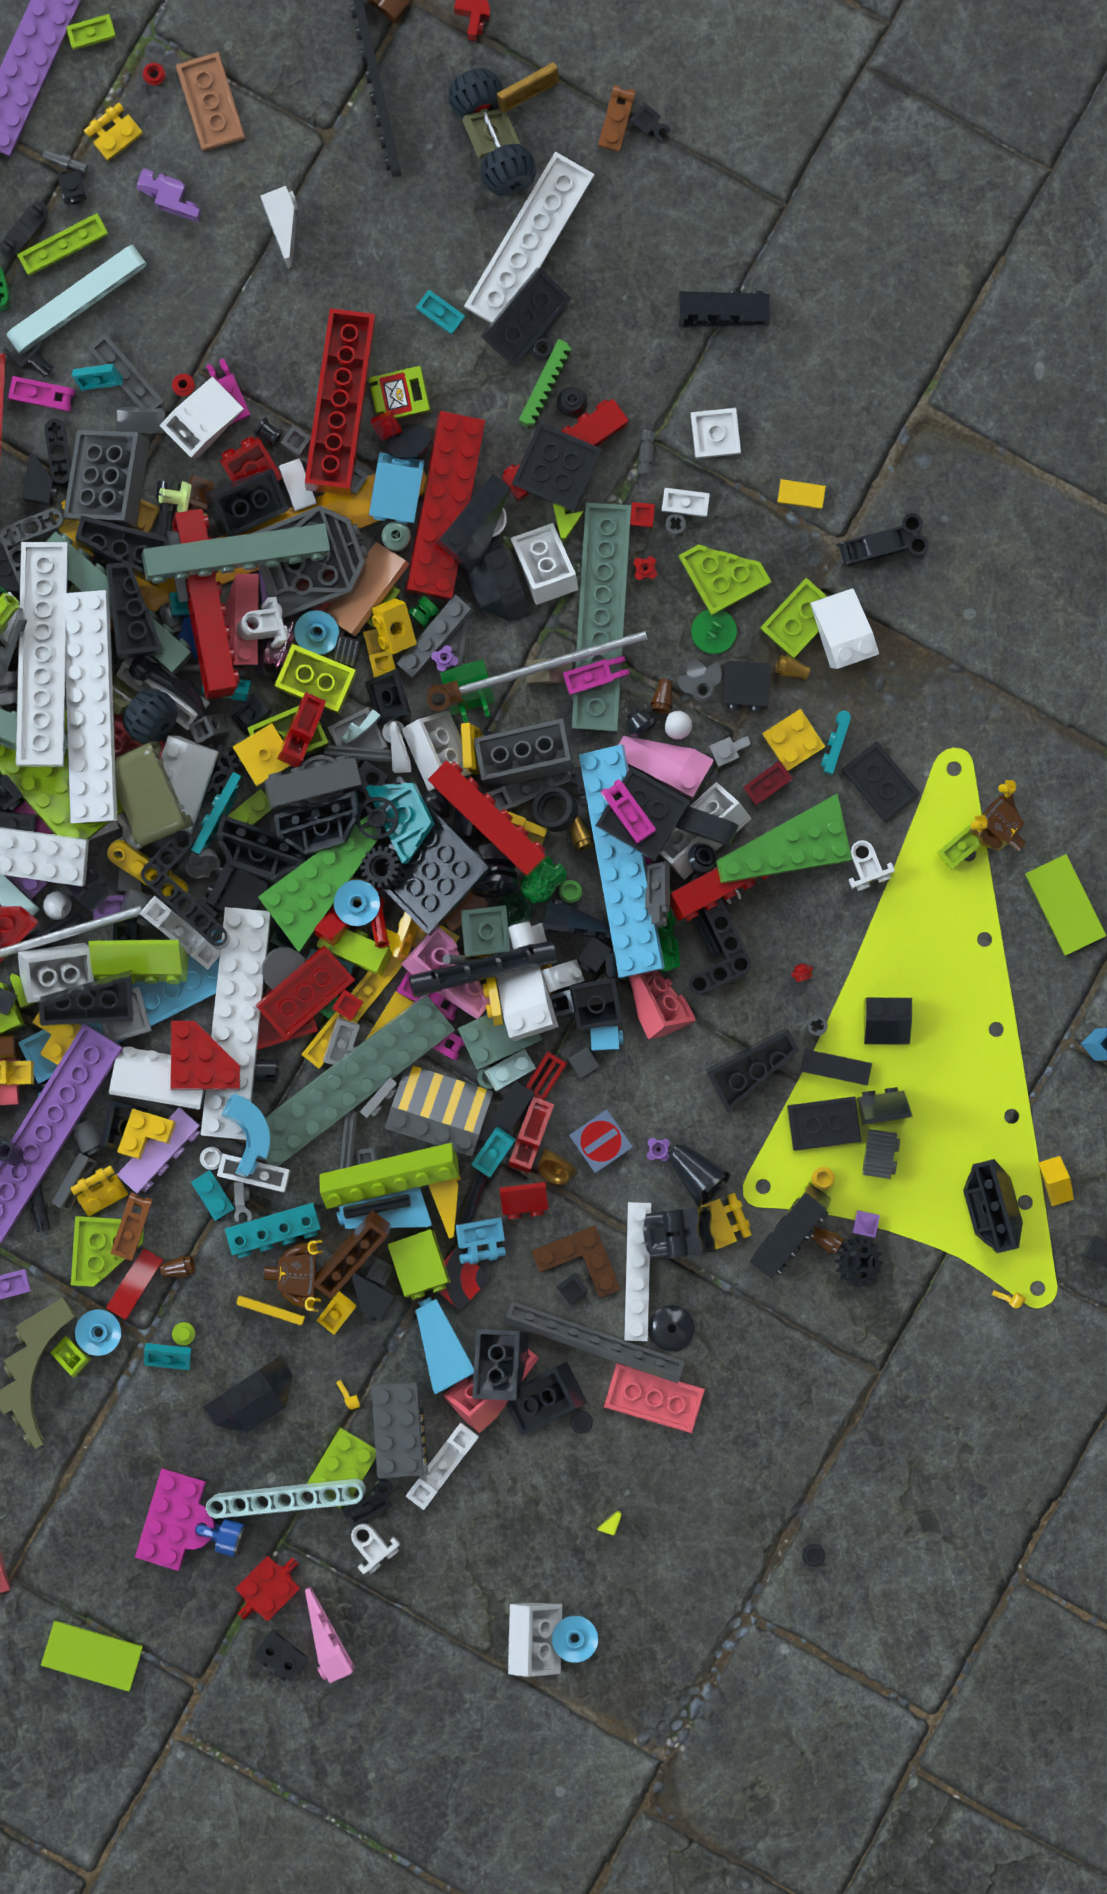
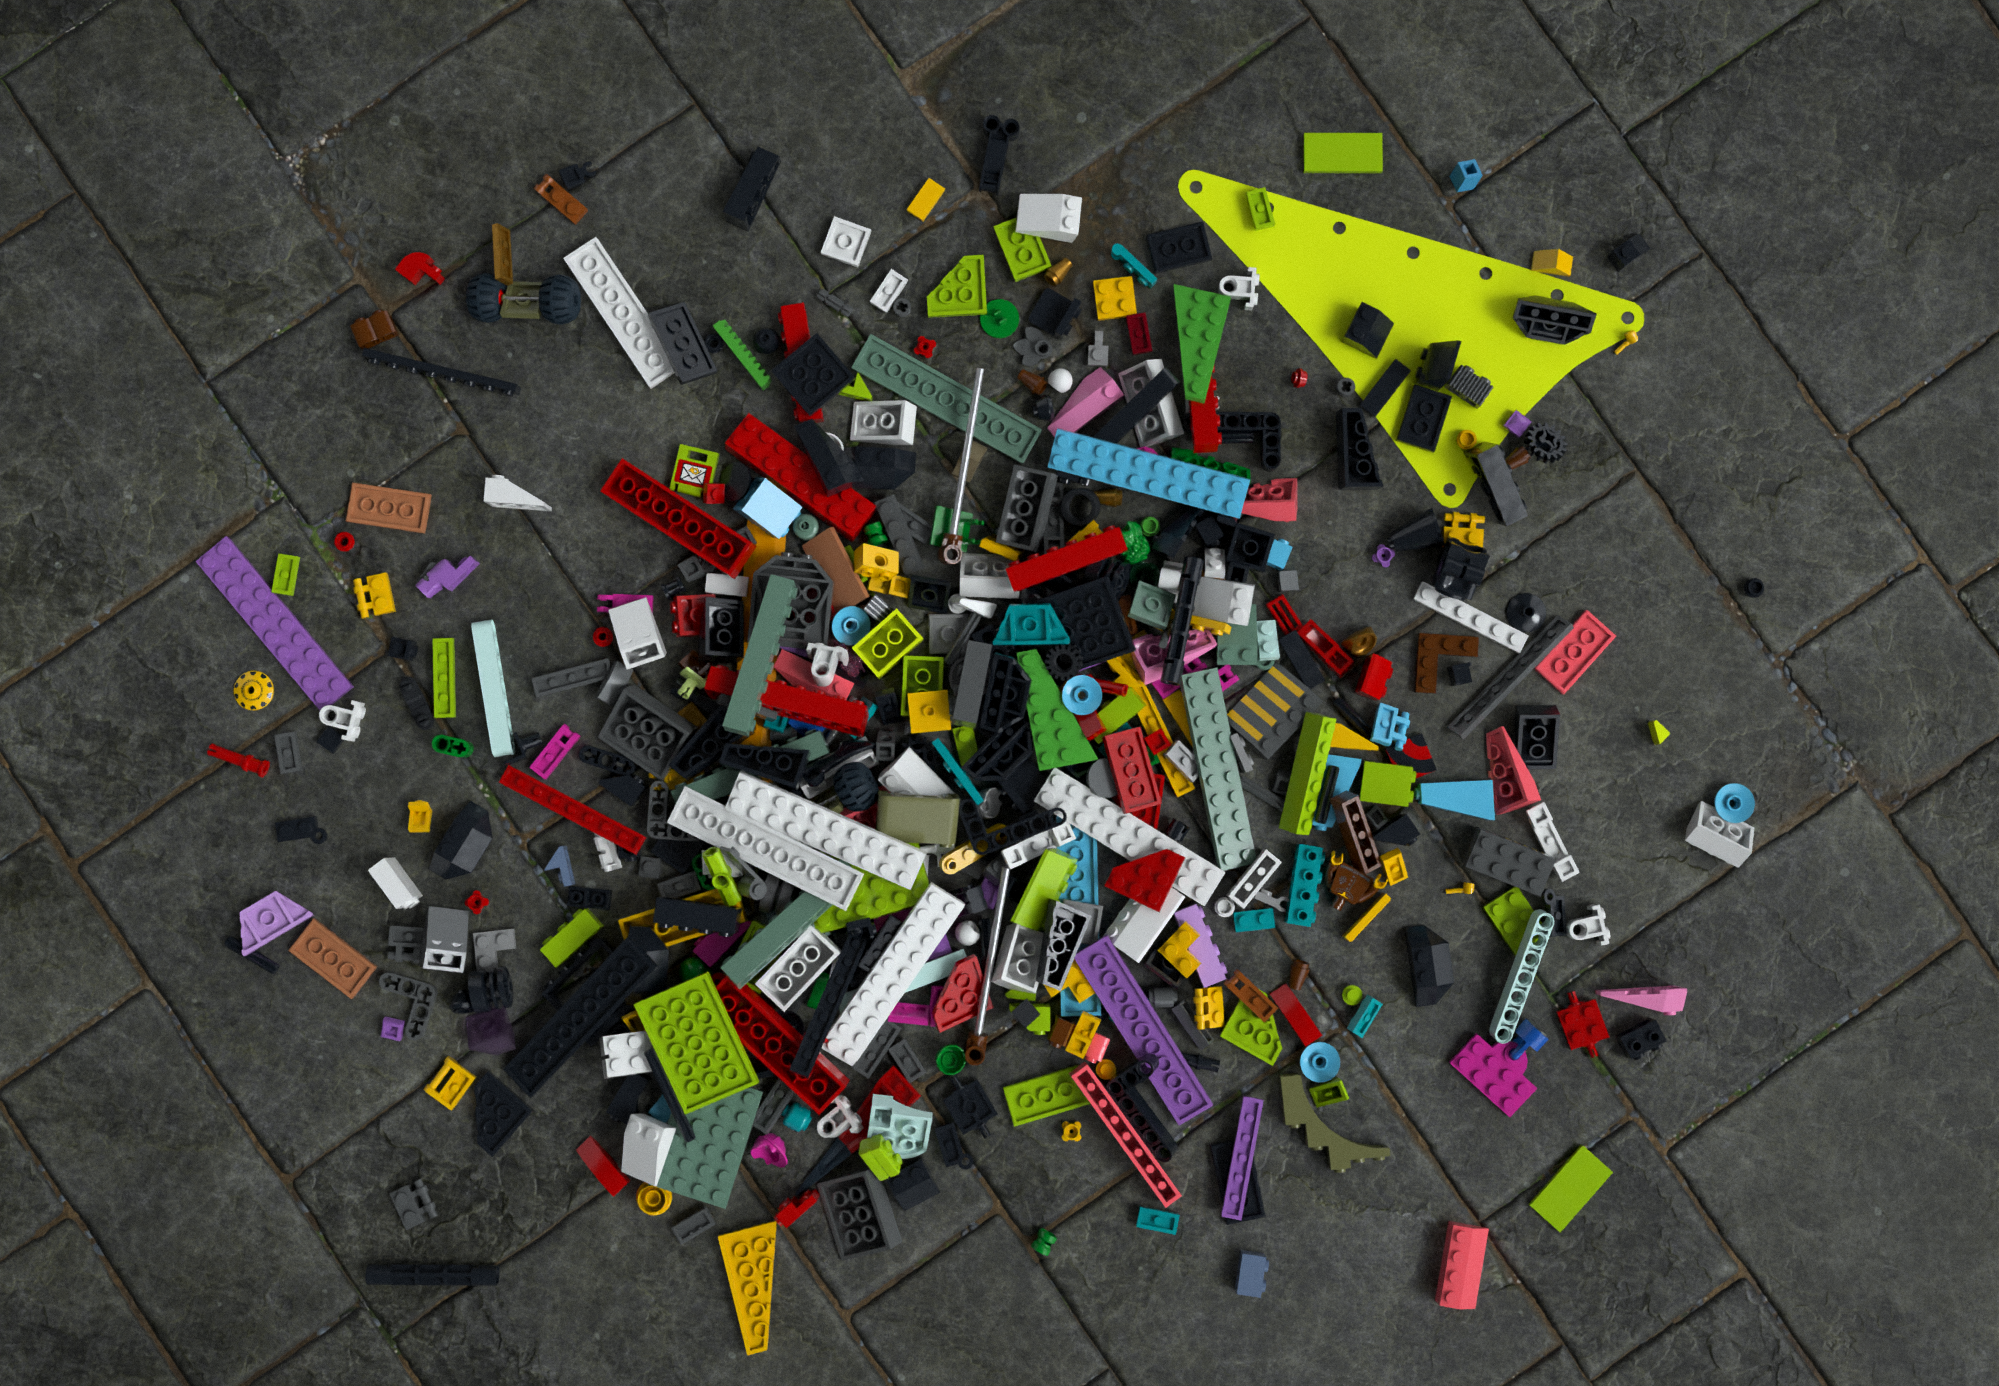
camera: 65 degrees left, 0 degrees up
dark grey bar [42,150,88,173] -> none
teal plate [71,364,123,391] -> none
medium azure arch [221,1093,270,1177] -> none
red slope [277,692,326,768] -> none
light aqua slope [341,710,381,744] -> none
black wheel [356,797,399,840] -> none
teal plate [415,290,465,335] -> none
medium lavender plate [431,646,458,672] -> none
teal plate [471,1127,516,1178] -> none
black slope [472,1329,529,1401] -> none
dark pink hinge [563,656,630,695] -> none
piece [569,1109,633,1173] -> none
black plate [570,1410,593,1434] -> none
black plate [595,767,690,861] -> none
dark pink plate [600,779,656,844] -> none
red plate [630,502,655,528] -> none
dark grey hinge [645,861,670,927] -> none
black cone [688,843,718,873] -> none
reddish brown torso [969,780,1026,852] -> none

